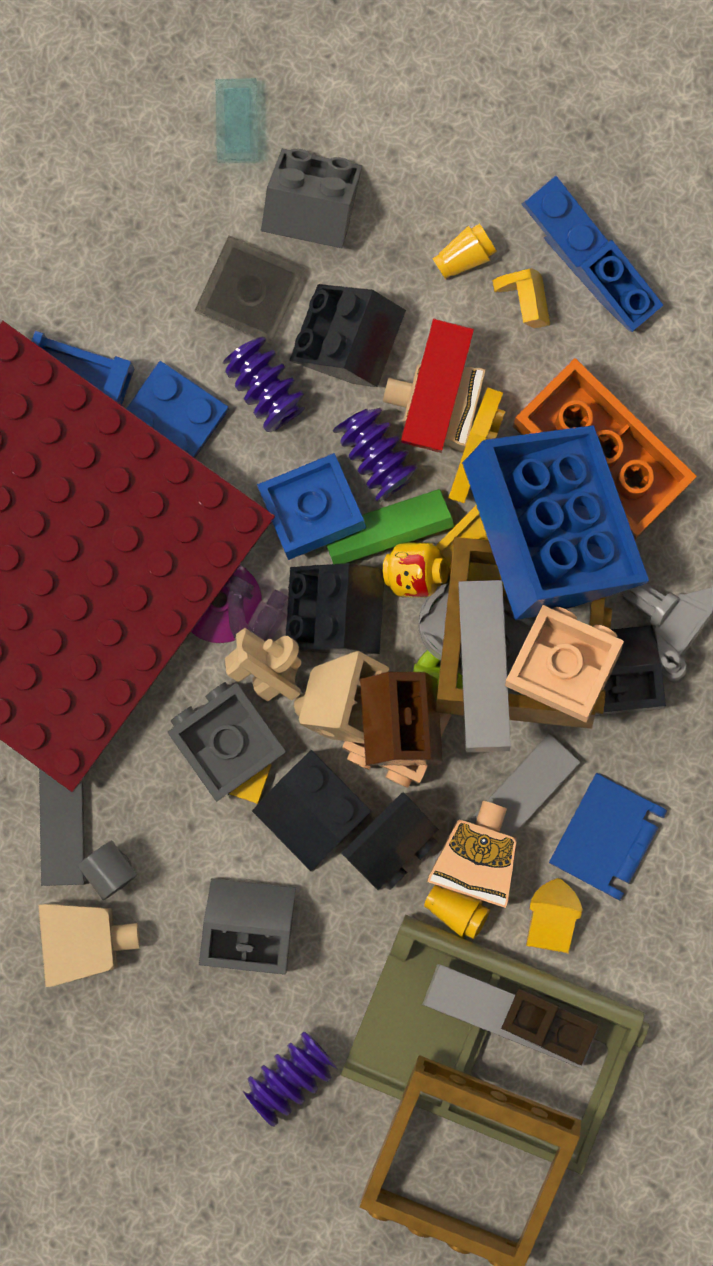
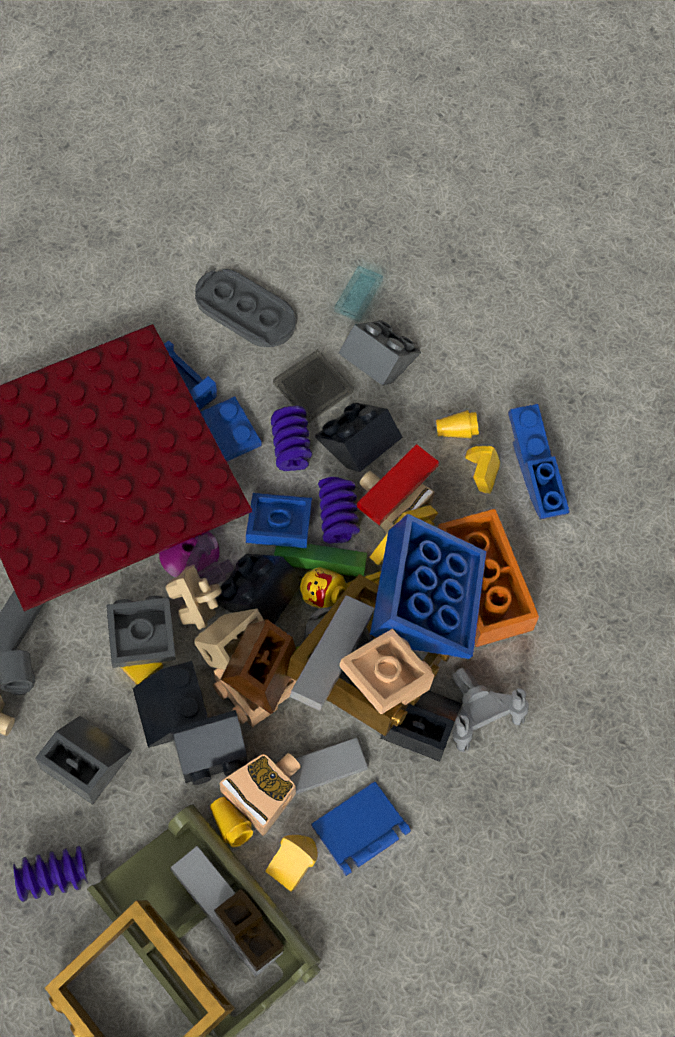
camera: 20 degrees right, 20 degrees down
none -> dark grey tile [195,269,296,347]

